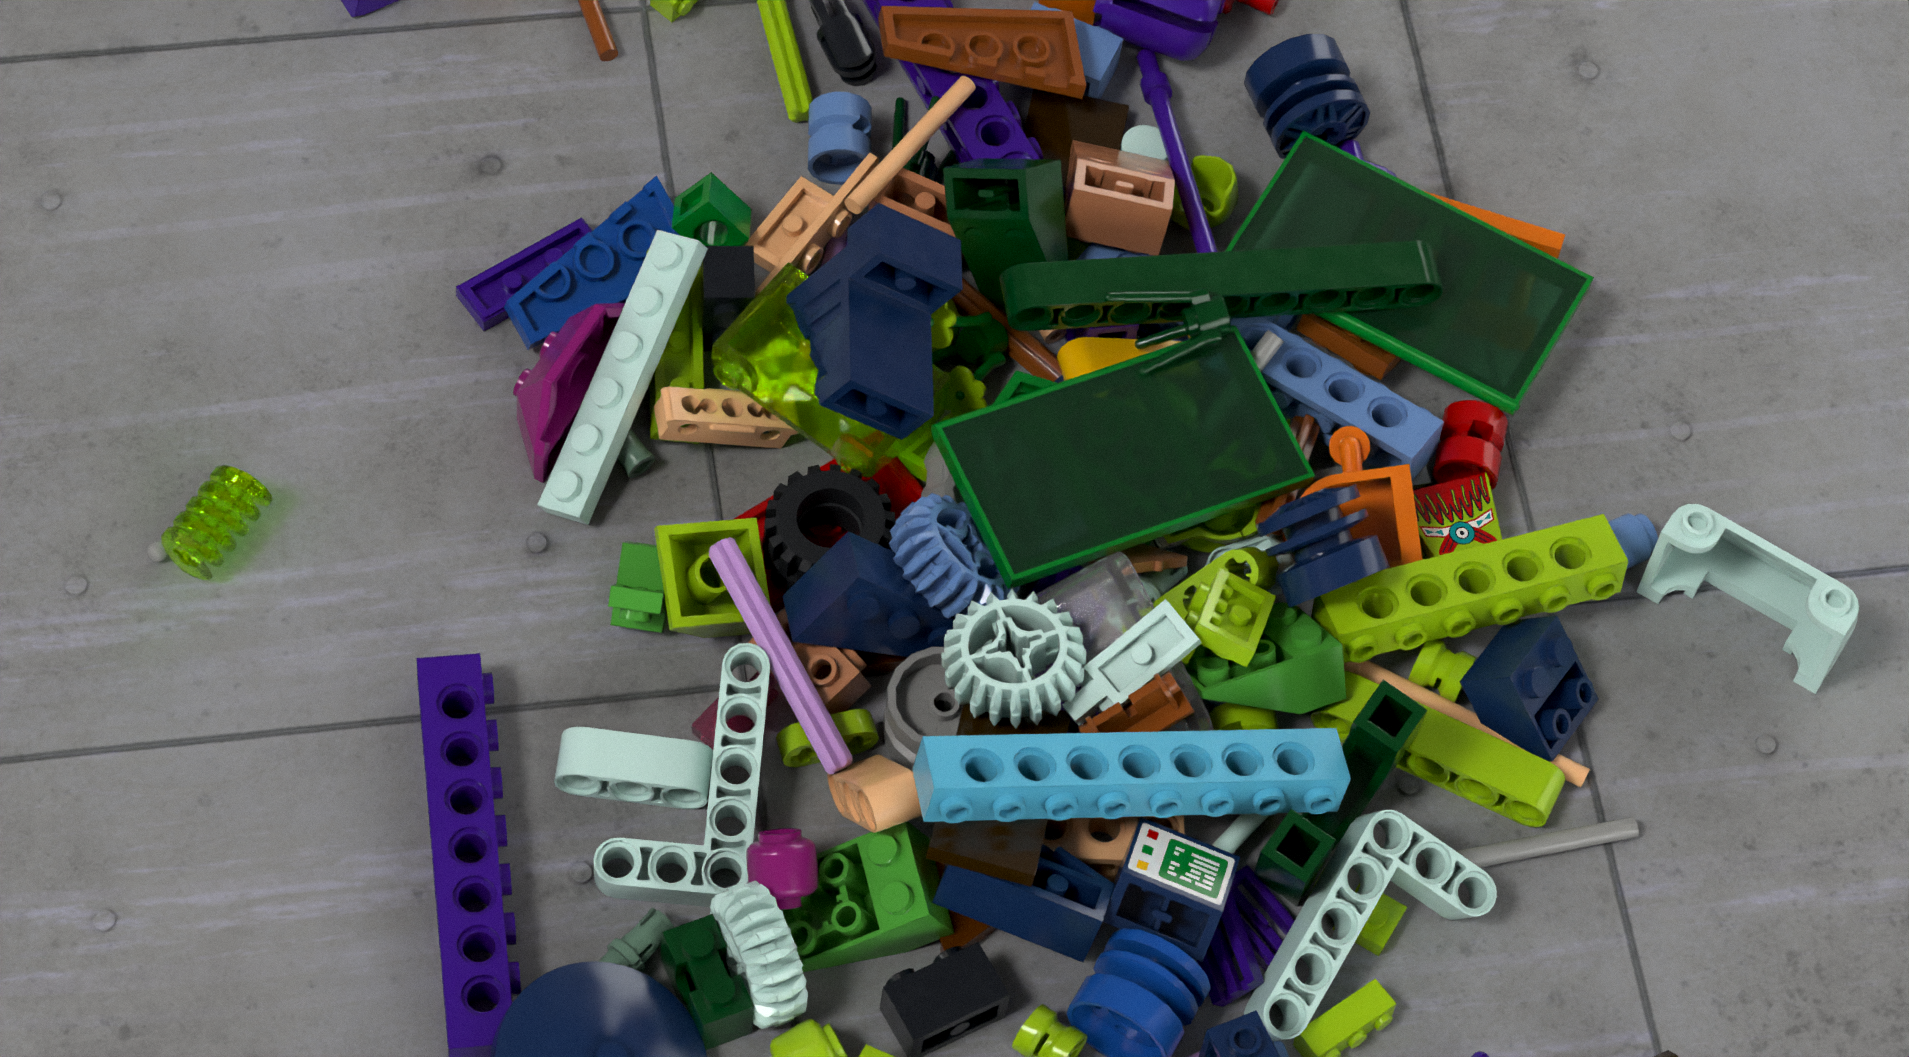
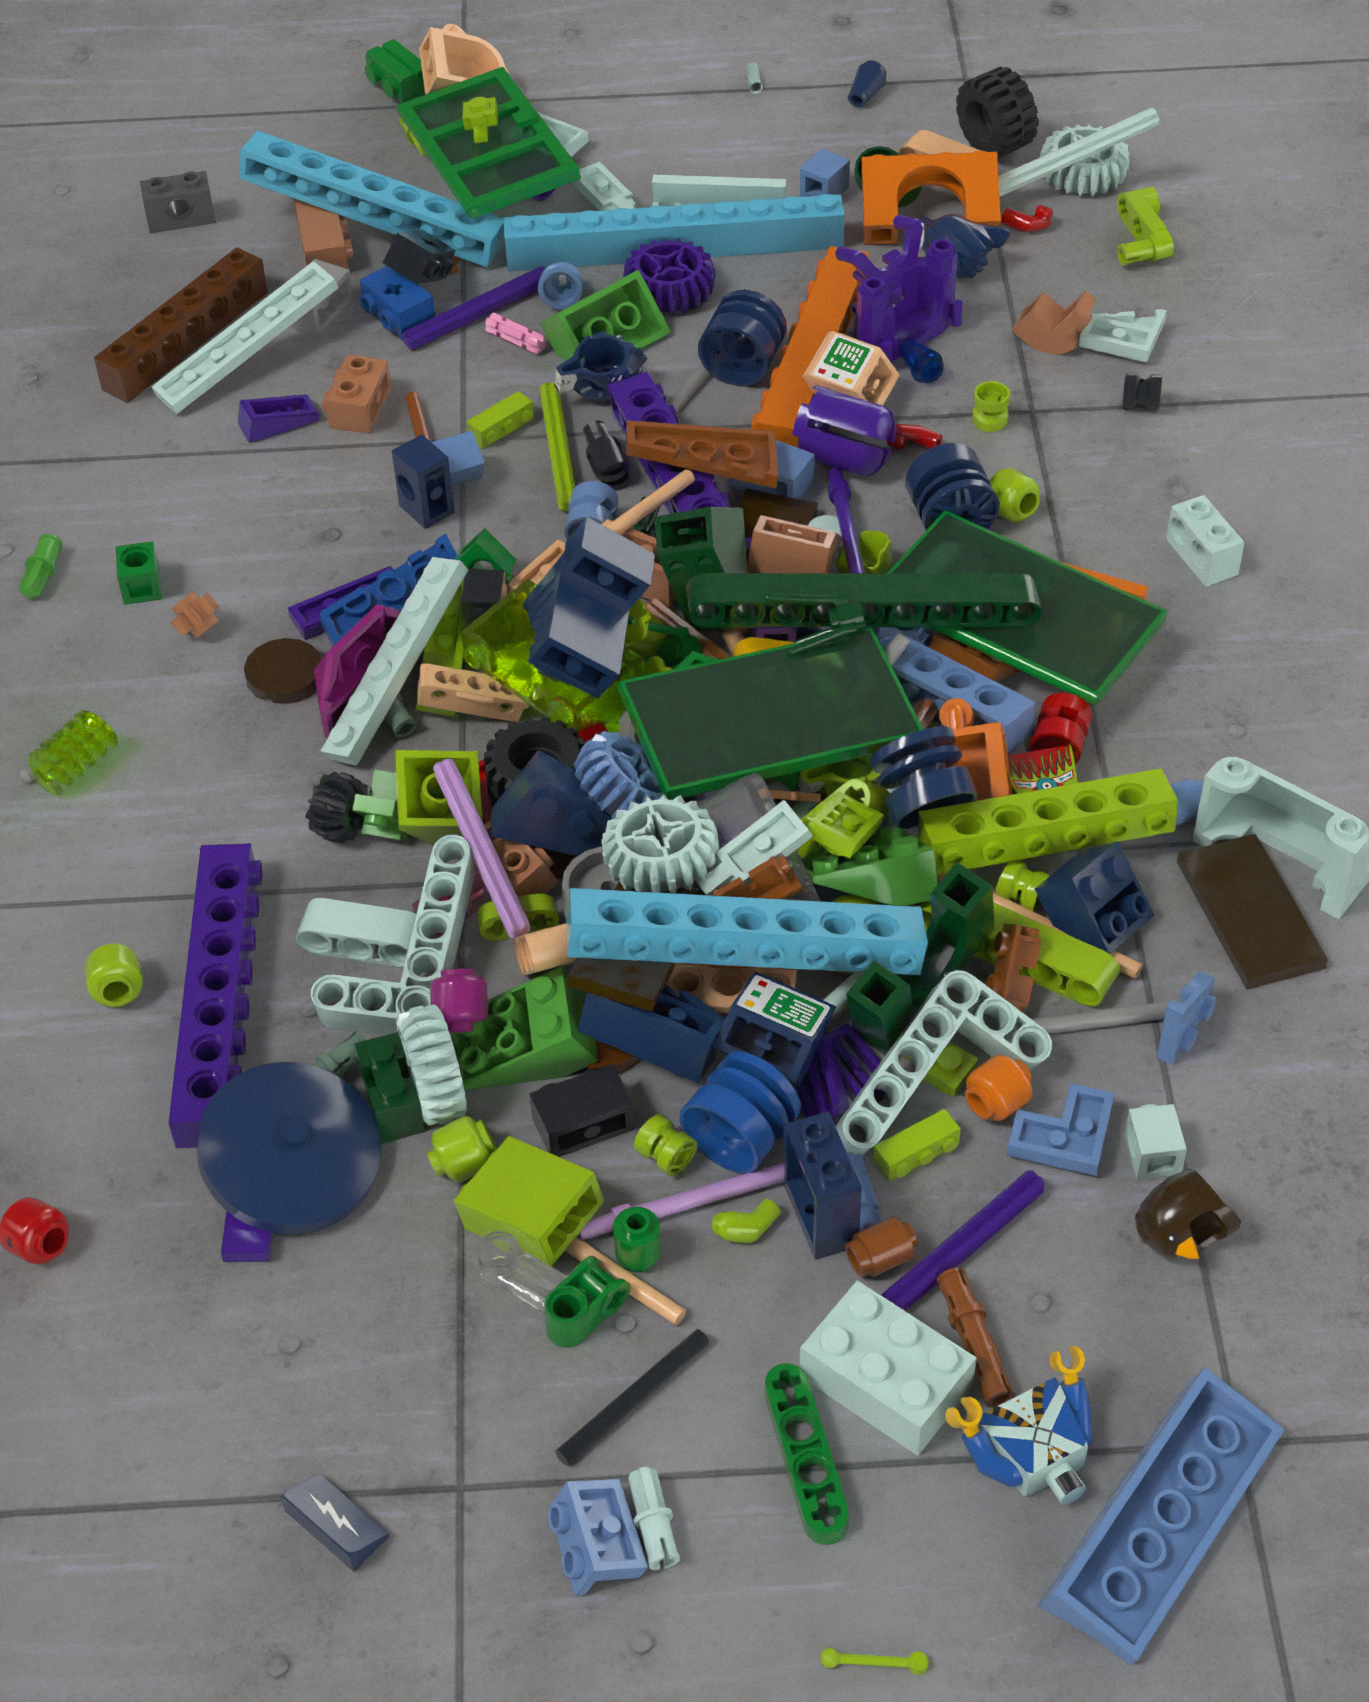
camera: 15 degrees right, 10 degrees down
none -> bright green axle [19,533,63,600]
none -> lime head [84,943,143,1007]
none -> green brick [115,541,162,605]
none -> nougat gear [170,591,220,638]
none -> dark brown tile [244,638,321,704]
none -> black gear [305,771,368,843]
none -> dark blue brick [392,434,455,529]
none -> medium blue brick [432,431,485,486]
none -> orange head [965,1055,1032,1122]
none -> dark orange hinge [986,923,1042,1013]
none -> lime head [989,468,1040,522]
none -> medium blue plate [1006,1083,1115,1176]
none -> light aqua brick [1124,1104,1187,1180]
none -> medium blue wing [1157,971,1217,1065]
none -> light aqua brick [1166,495,1245,587]
none -> dark brown tile [1177,834,1328,989]

